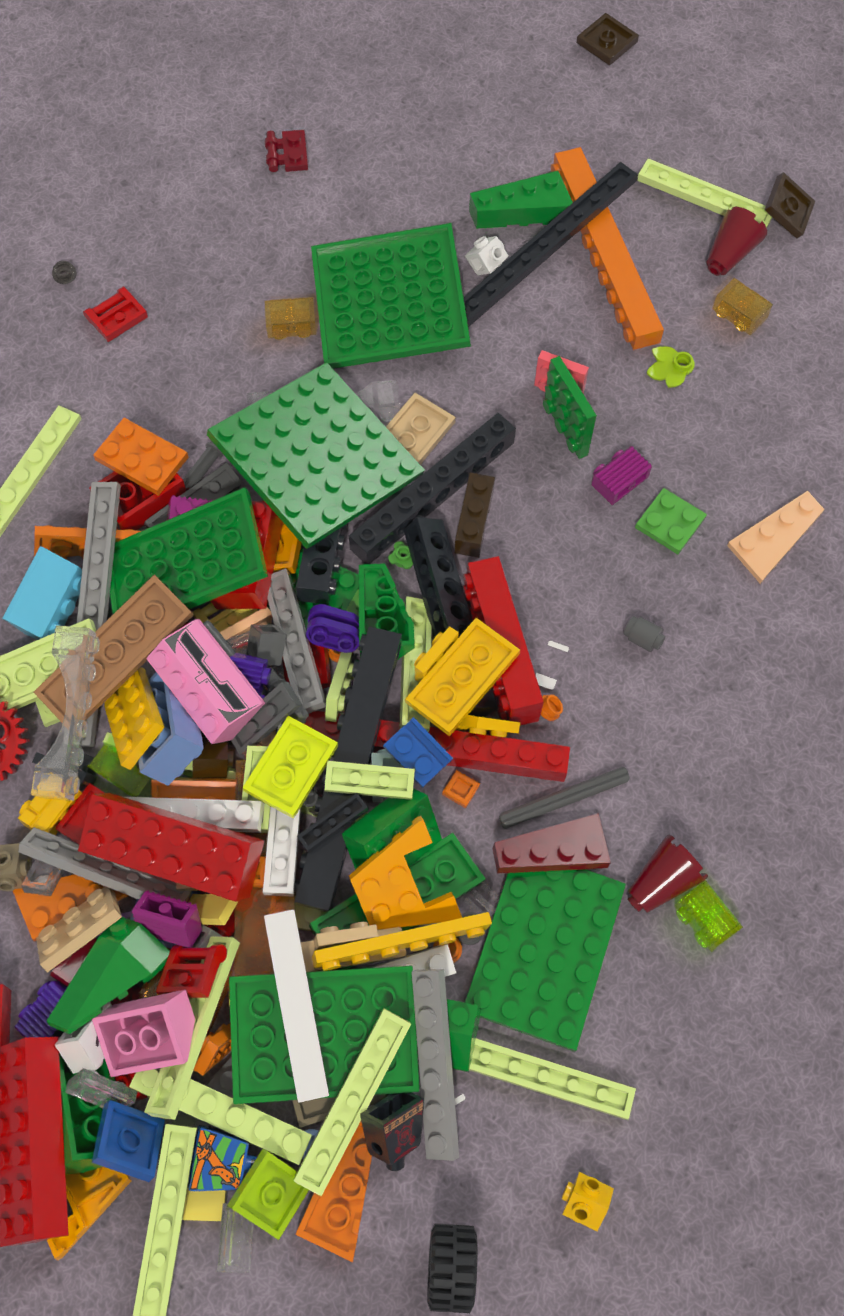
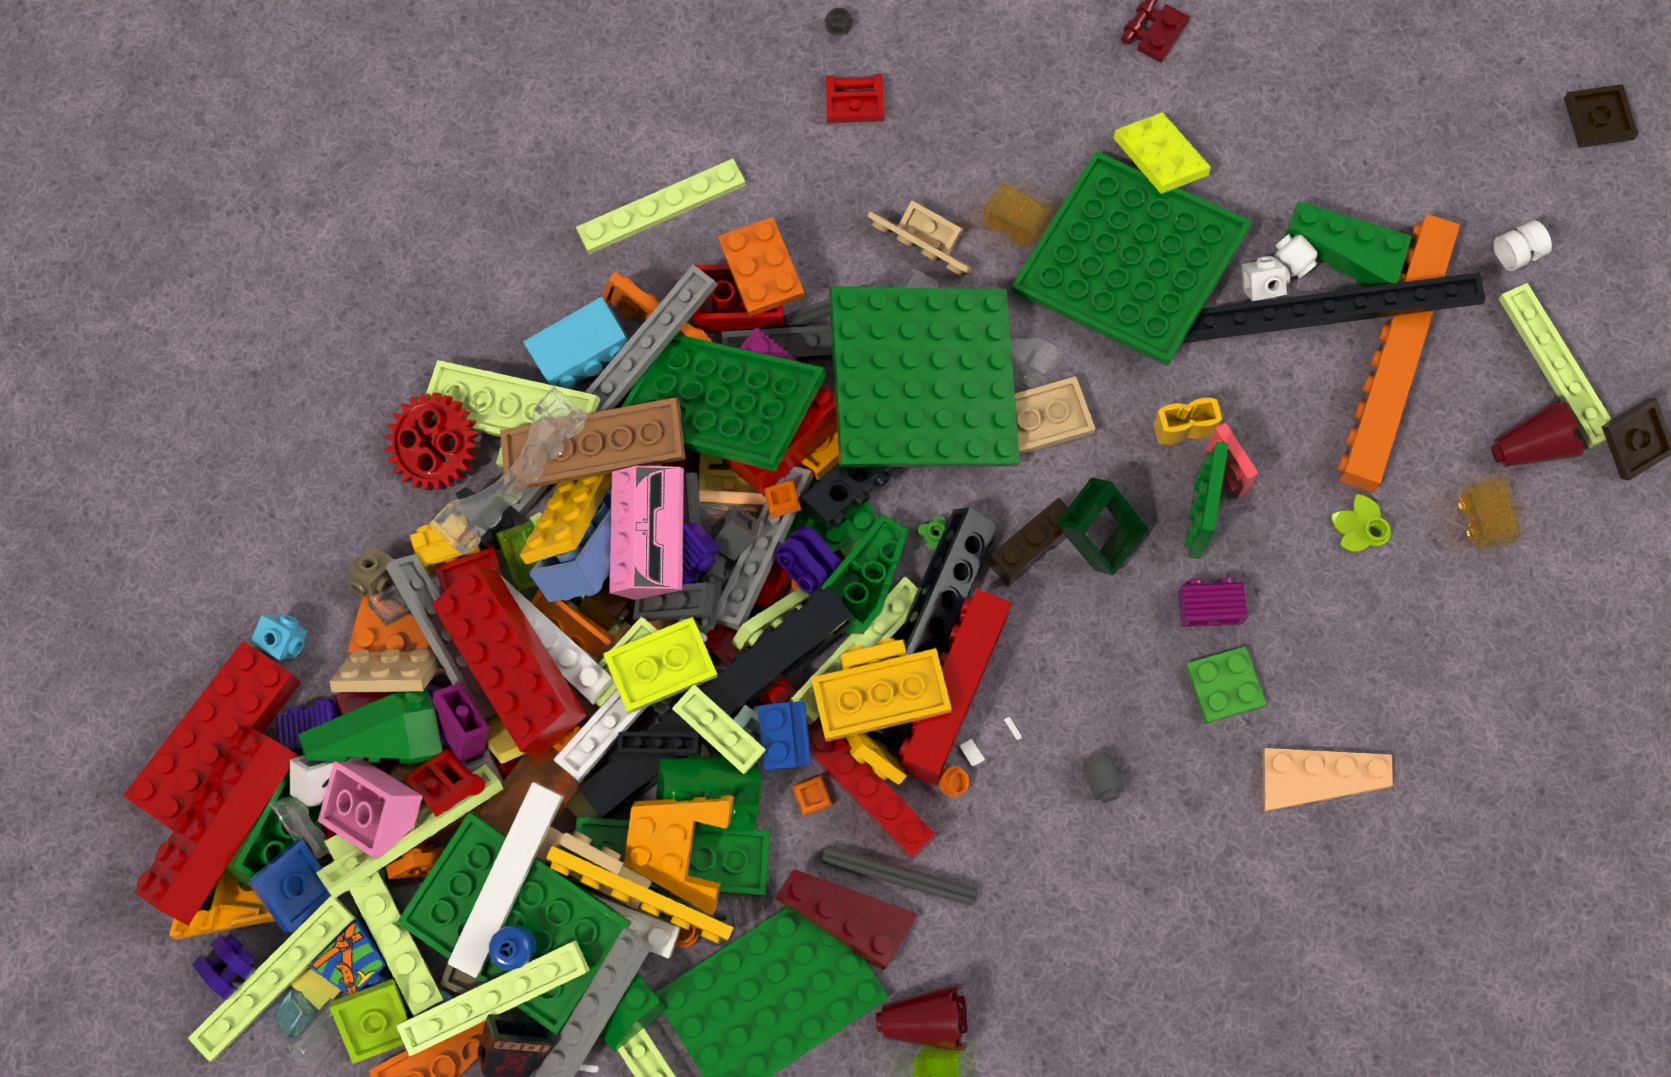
camera: 40 degrees right, 5 degrees up
black brick [349,413,516,564] -> none
none -> dark purple brick [192,933,256,1000]
none -> clear light blue plate [274,990,314,1038]
none -> blue head [489,925,537,970]
none -> orange tile [763,480,801,519]
none -> tan bracket [867,200,974,275]
none -> dark green window [1056,477,1148,576]
none -> neon yellow plate [1113,112,1211,194]
none -> yellow brick [1153,398,1222,445]
none -> white head [1274,234,1318,278]
none -> white wheel [1494,220,1552,272]

